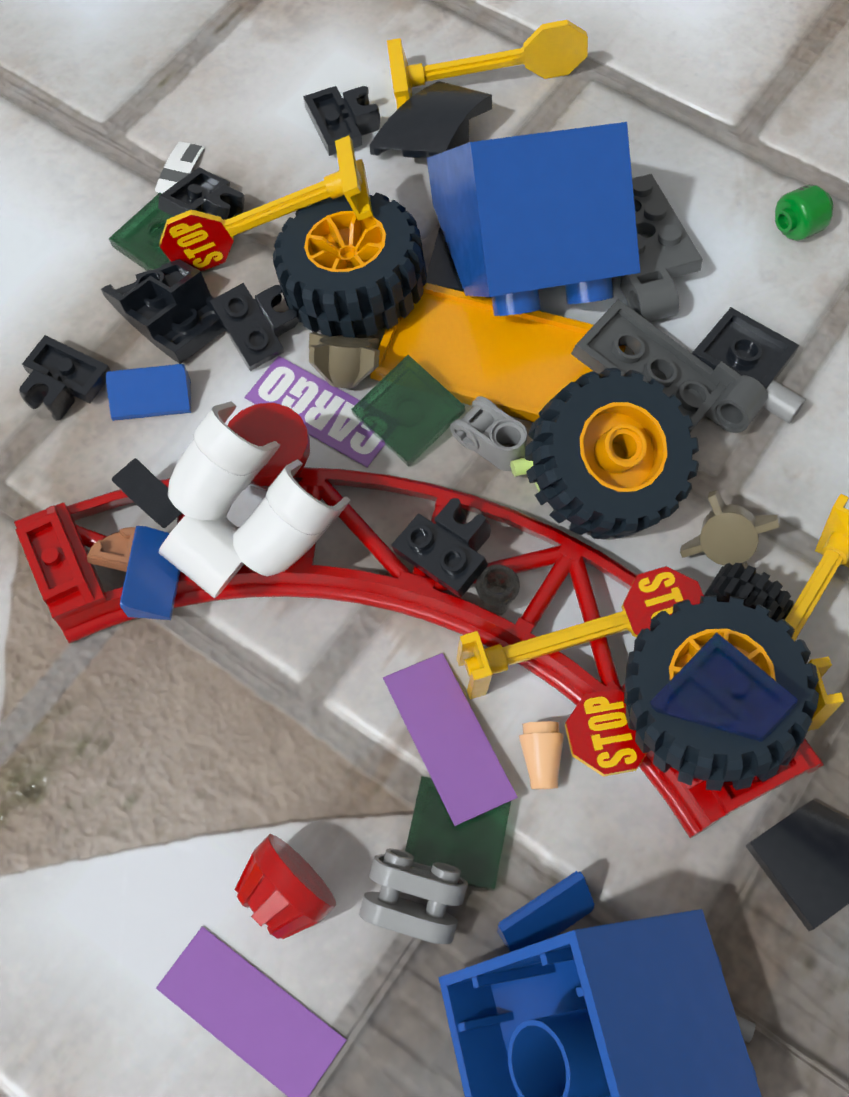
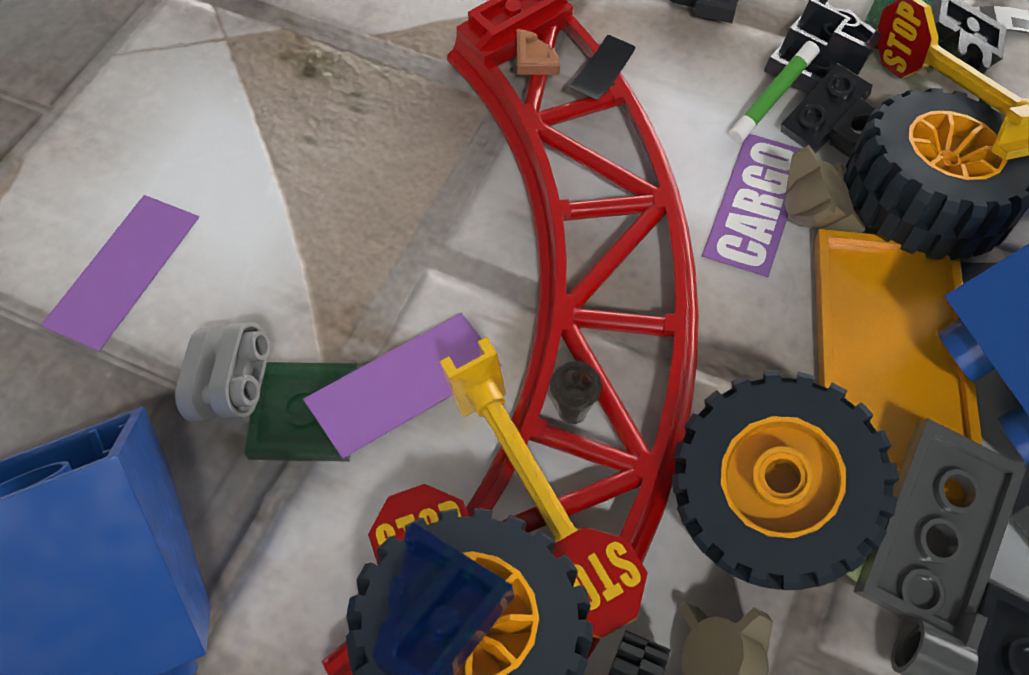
camera: 75 degrees right, 5 degrees down
blue slope [106,364,191,421] -> none
blue slope [120,526,180,620] -> none
white piece [159,401,351,598] -> none
red piece [227,403,310,491] -> none
red piece [234,834,336,939] -> none
clear green tile [351,355,466,467] -> none
black plate [391,498,491,598] -> none
light grey piece [450,396,527,471] -> none
blue slope [497,871,594,952] -> none
light nougat cone [519,721,564,790] -> none
none -> bright green bar [729,41,820,143]

